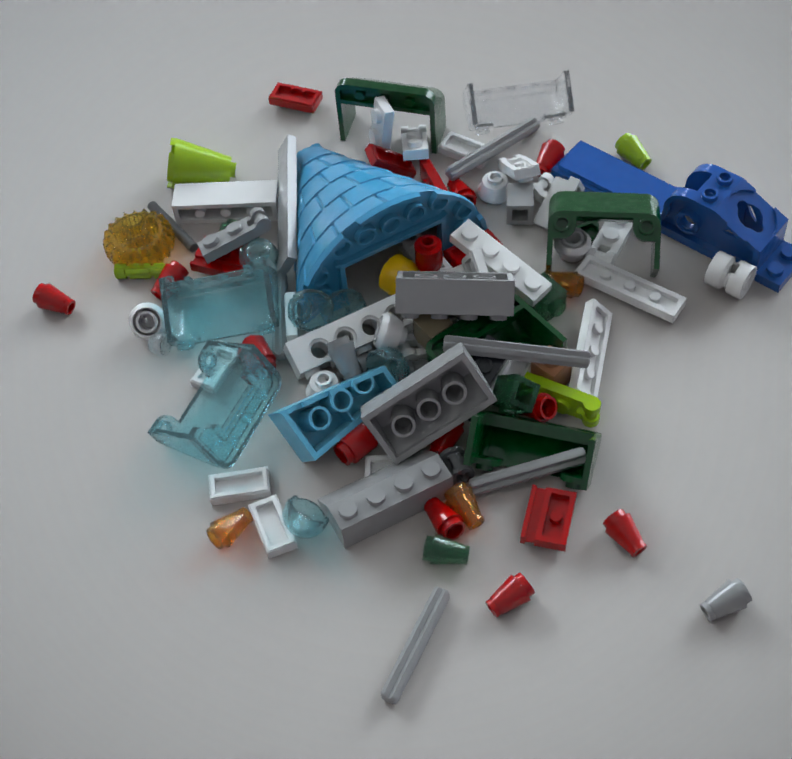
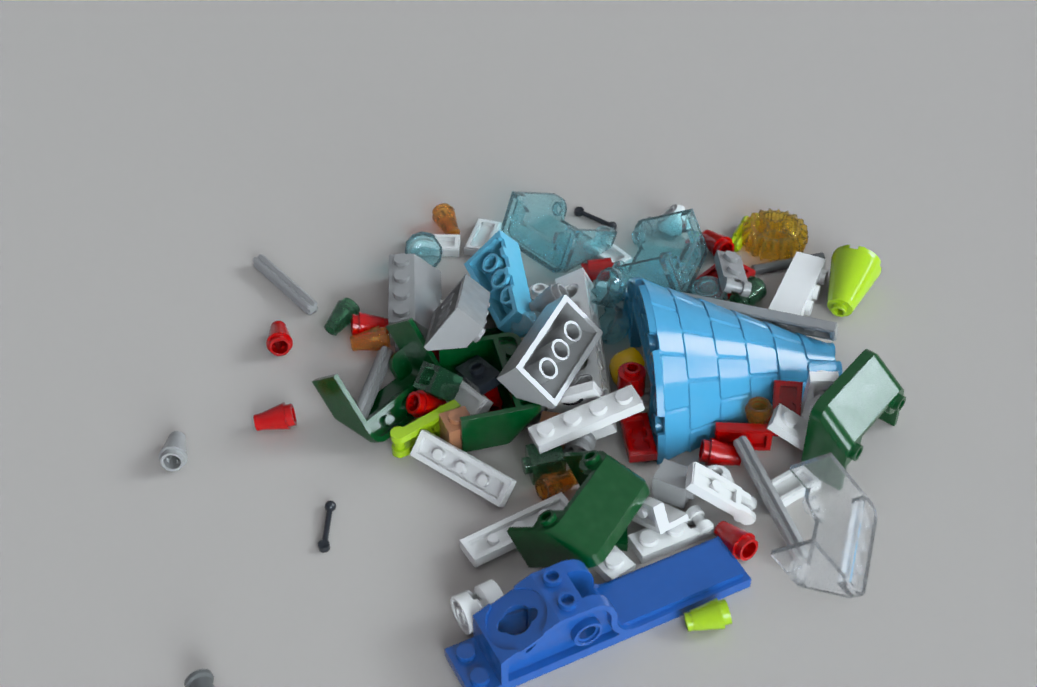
camera: 110 degrees right, 10 degrees down
red cone [32,283,76,315] -> none
red plate [268,82,323,114] -> none
light grey axle [443,335,590,368] -> none
red plate [520,484,577,552] -> none
none -> black hinge [318,500,336,553]
none -> black hinge [574,207,617,231]
none -> clear orange cone [745,397,773,424]

